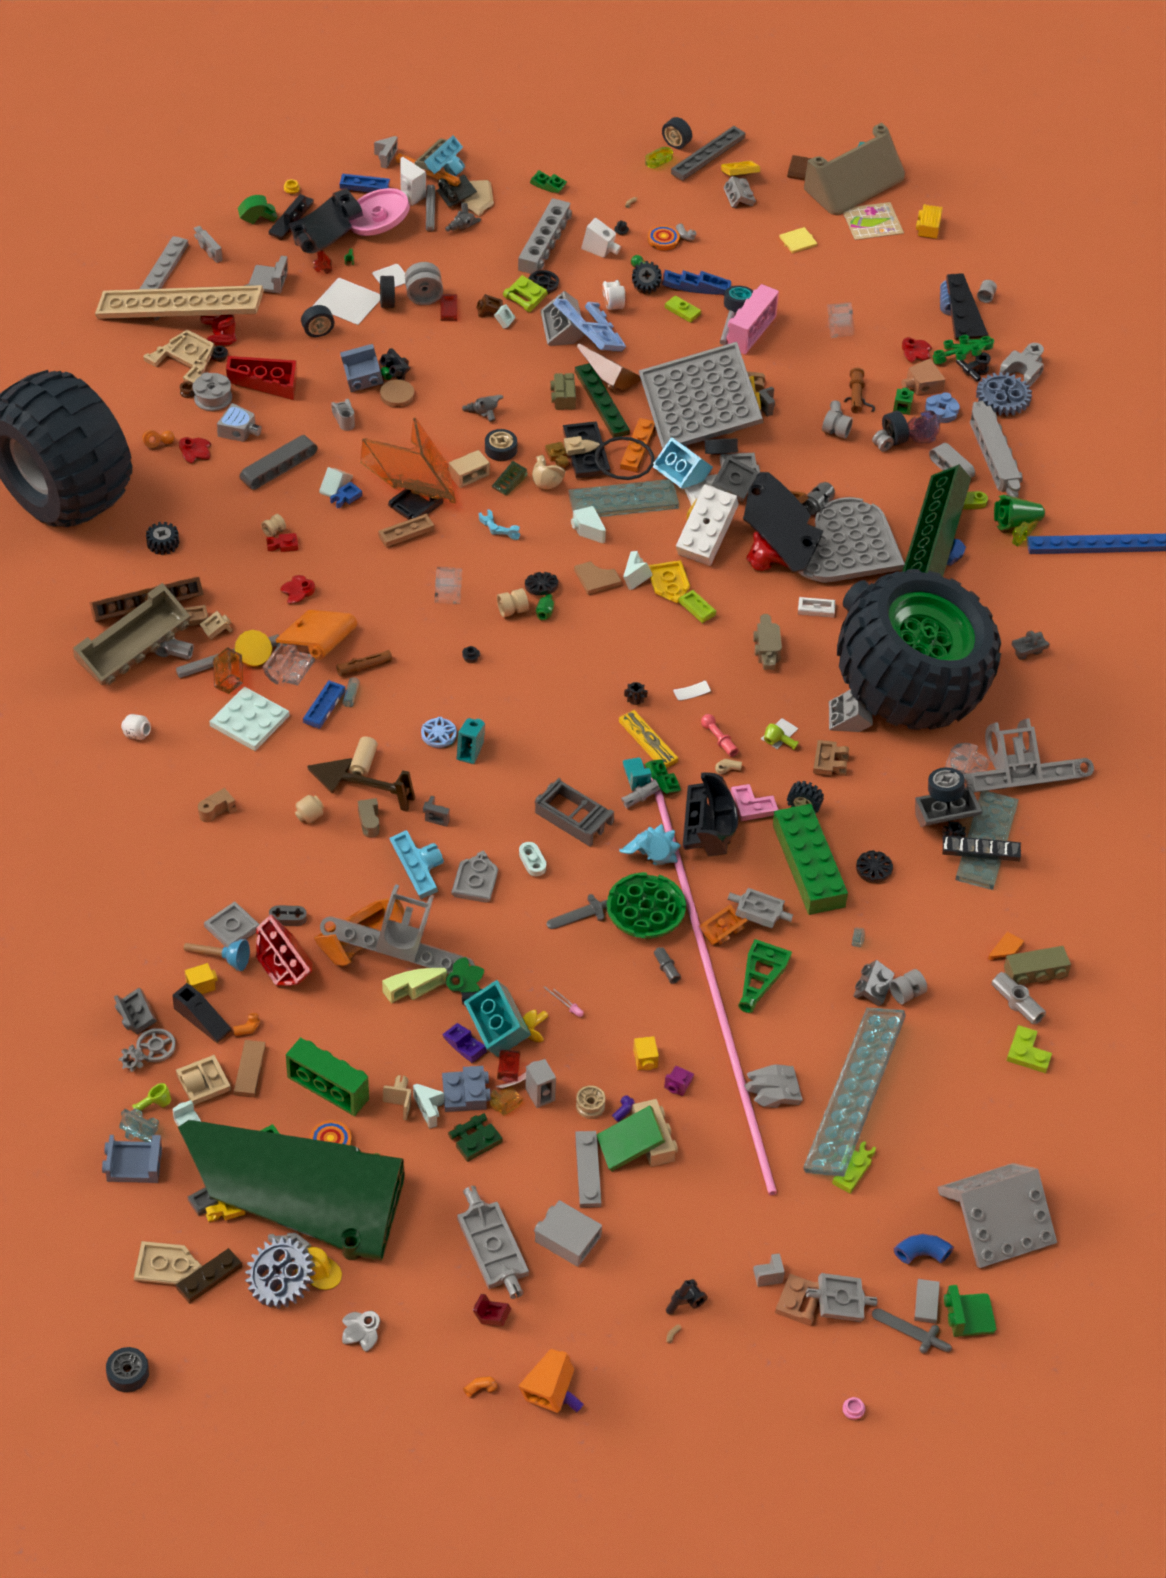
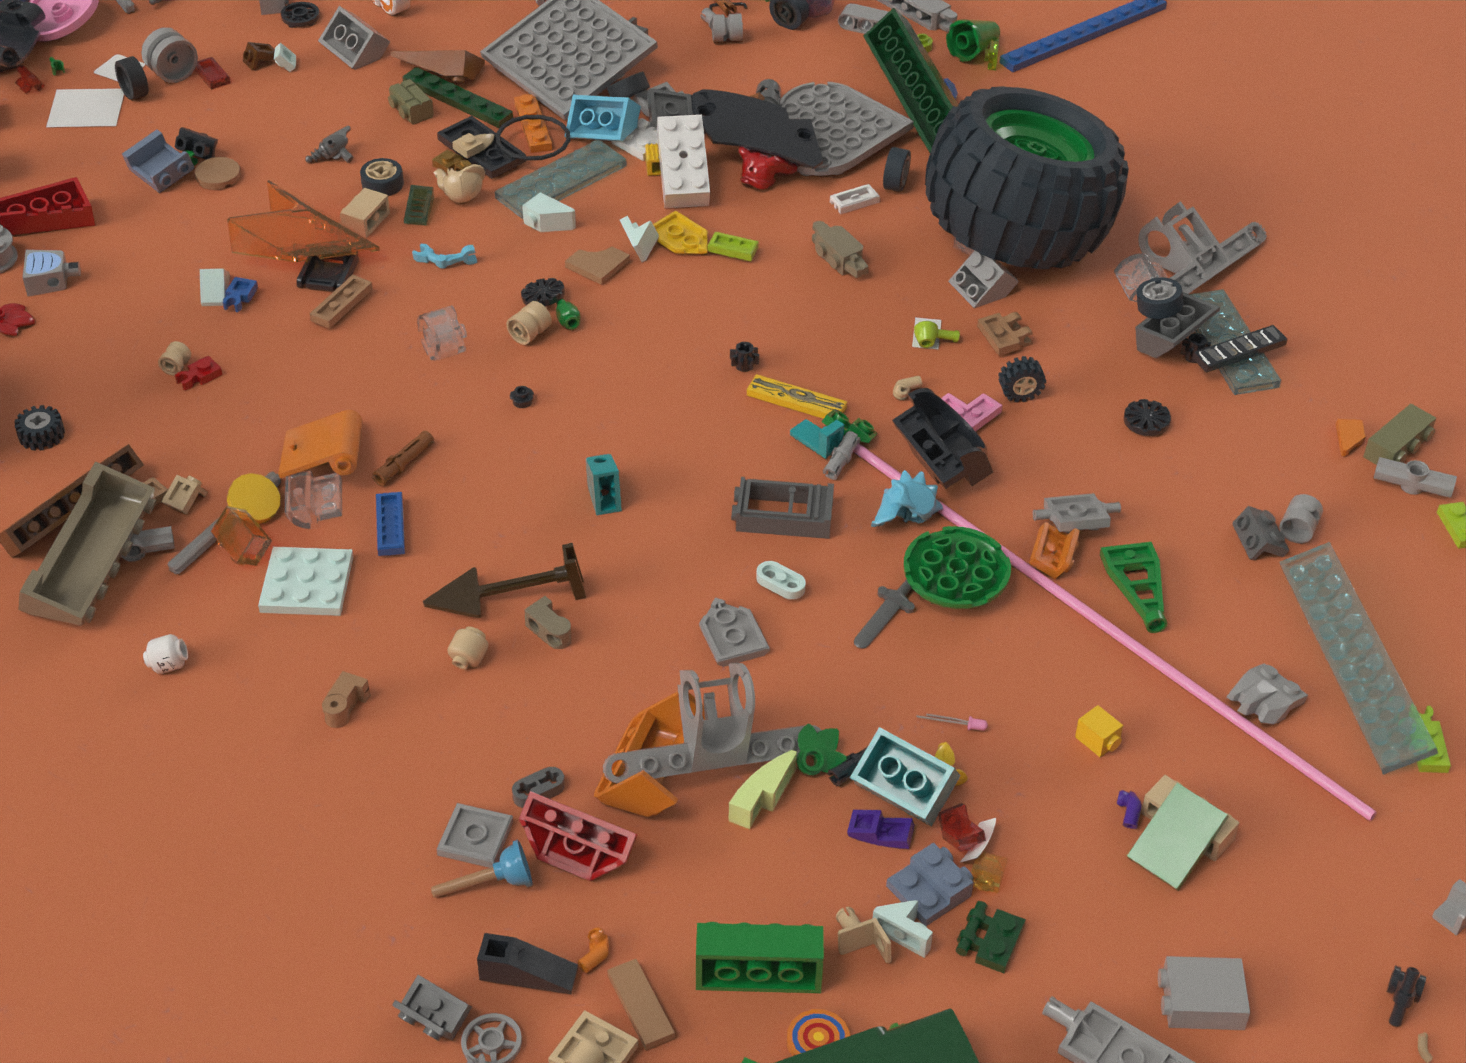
camera: 30 degrees left, 5 degrees down
yellow brick [185,963,218,994] -> none
dark grey beam [239,435,318,490] -> none
red plate [280,575,316,604] -> none
black wheel [301,305,335,338] -> none
light grey piece [331,399,355,431] -> none
clear light blue hinge [342,678,360,707] -> none
tan brick [349,737,378,777] -> none
medium azure plate [389,830,444,900] -> none
light blue wheel [421,717,457,748] -> none
dark grey bracket [423,796,450,827] -> none
lime plate [503,275,548,312] -> none
light grey brick [525,1059,556,1108] -> none
light blue wing [553,298,626,351] -> none
light grey plate [575,1131,601,1208] -> none
tan wheel [576,1085,605,1119] -> none
dark grey axle [654,947,681,984] -> none
magenta bracket [664,1066,694,1096] -> none
white sticker [673,681,711,700] -> none
coral pin [701,714,739,757] -> none
green brick [773,804,848,915] -> none
clear light blue tile [851,927,865,947] -> none
light grey wheel [872,430,894,452] -> none

